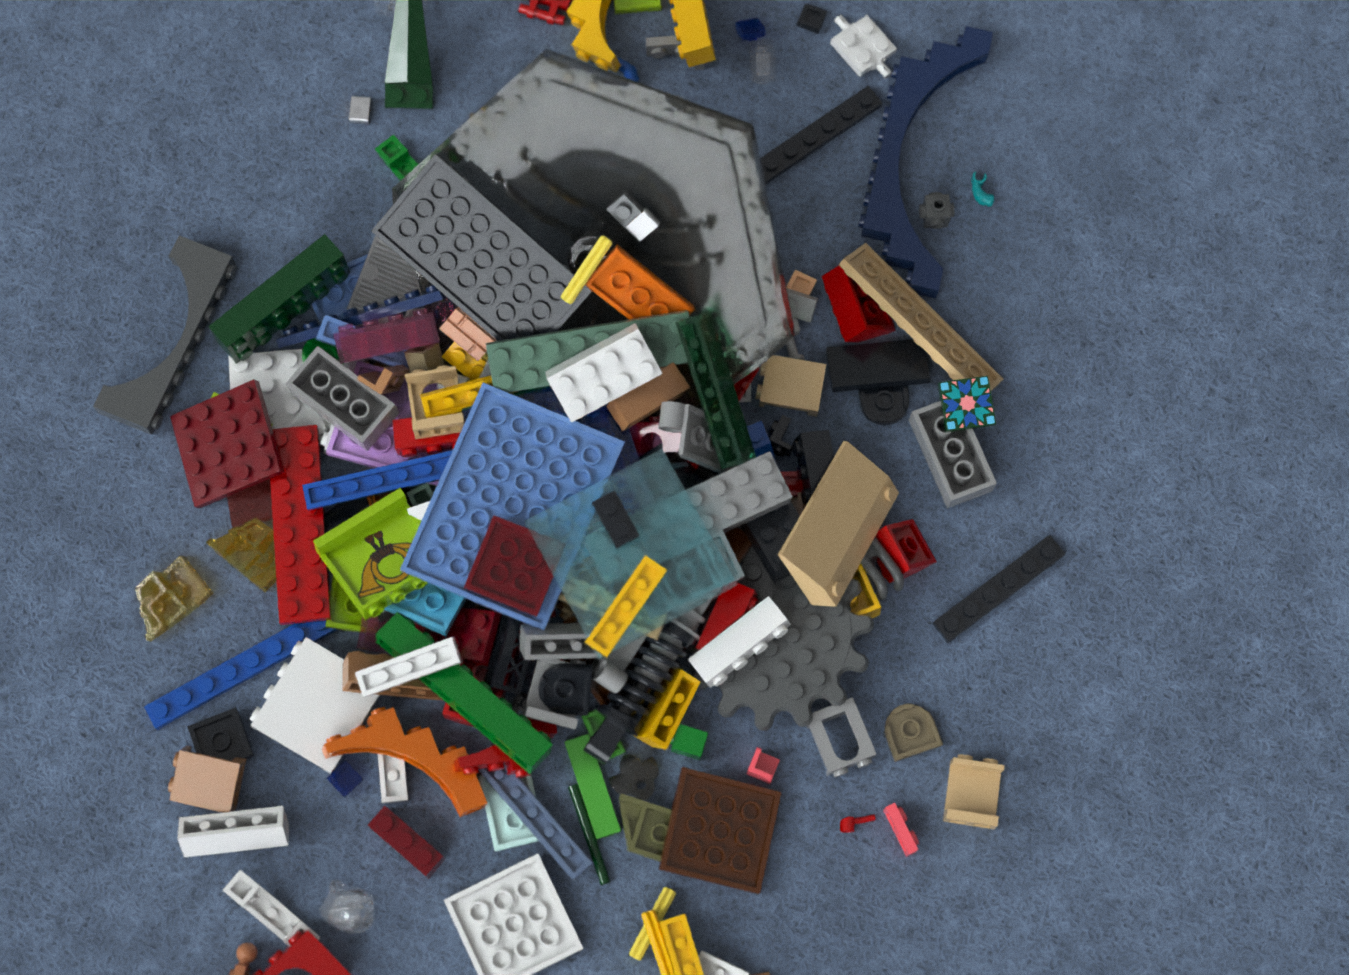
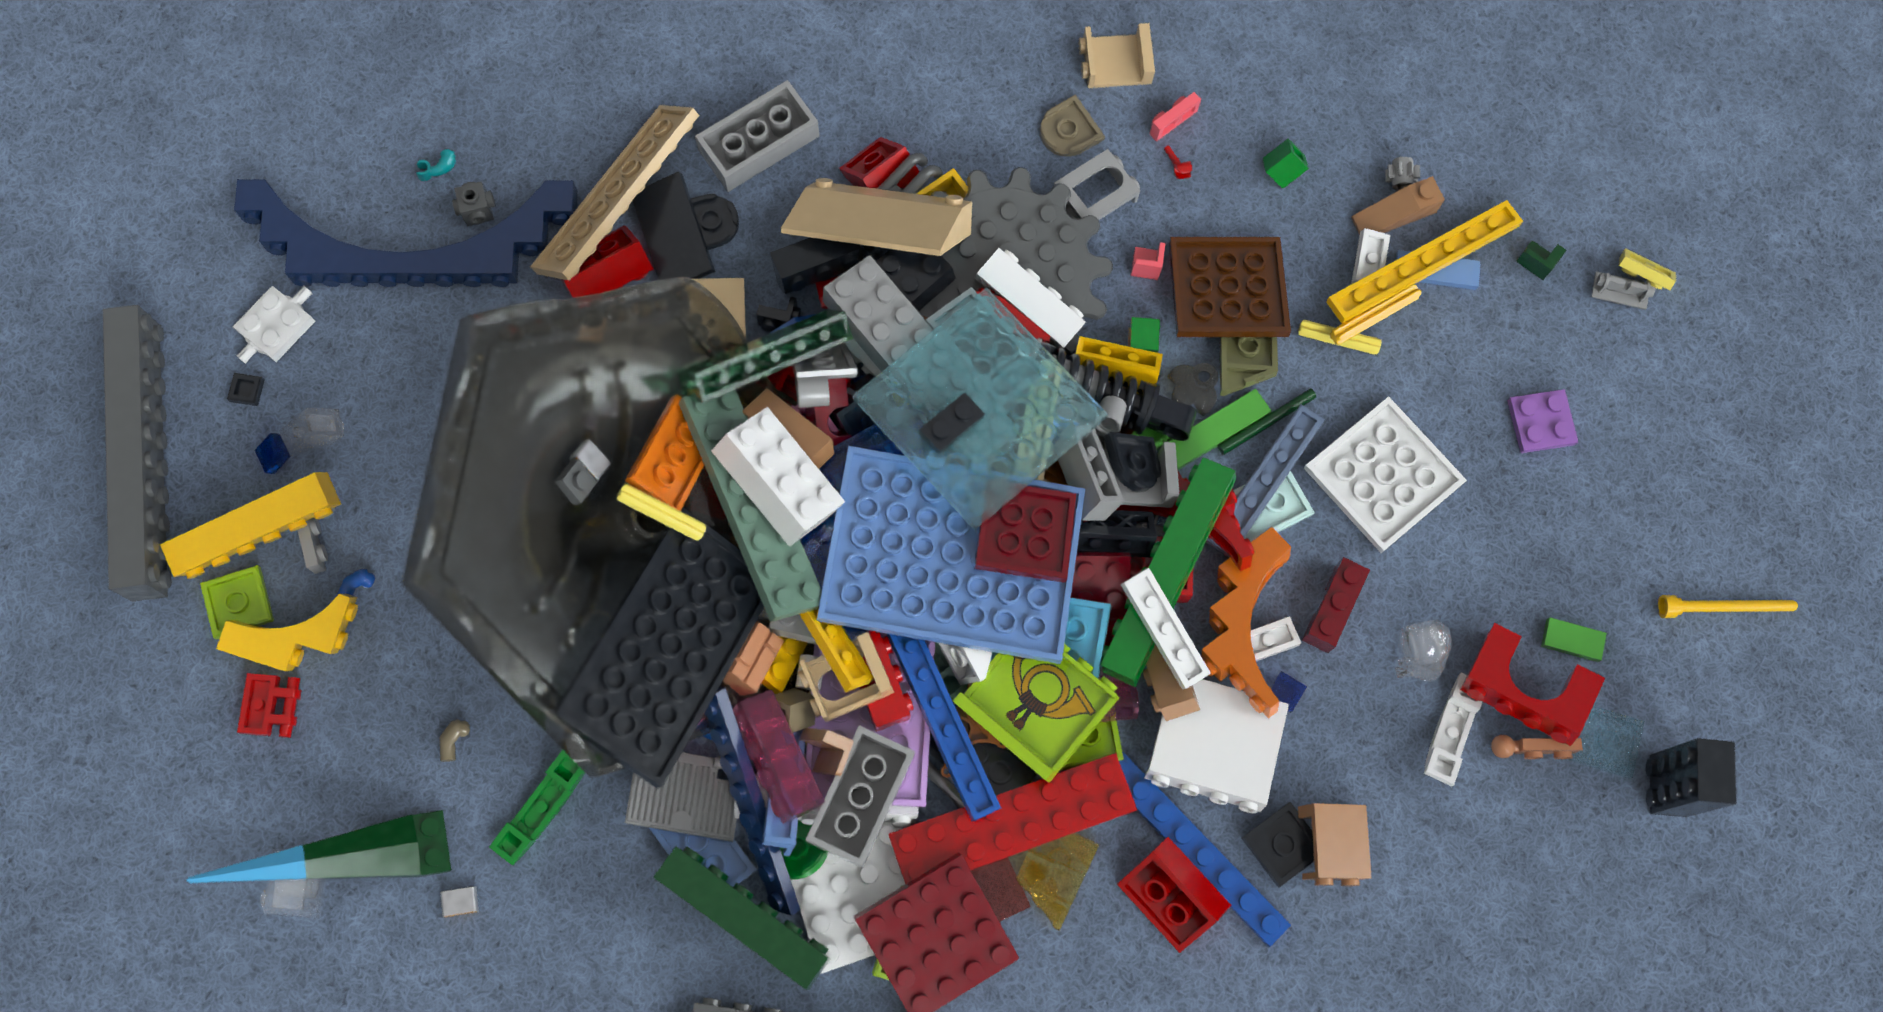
camera: 105 degrees left, 0 degrees up
clear yellow slope [135,556,213,641] -> none
white brick [178,806,289,857] -> none
yellow plate [585,555,667,658] -> none
black plate [716,85,883,209] -> none
black plate [932,535,1065,643] -> none
tile [938,376,996,432] -> none
none -> red slope [1117,837,1231,953]
none -> green panel [1263,138,1309,188]

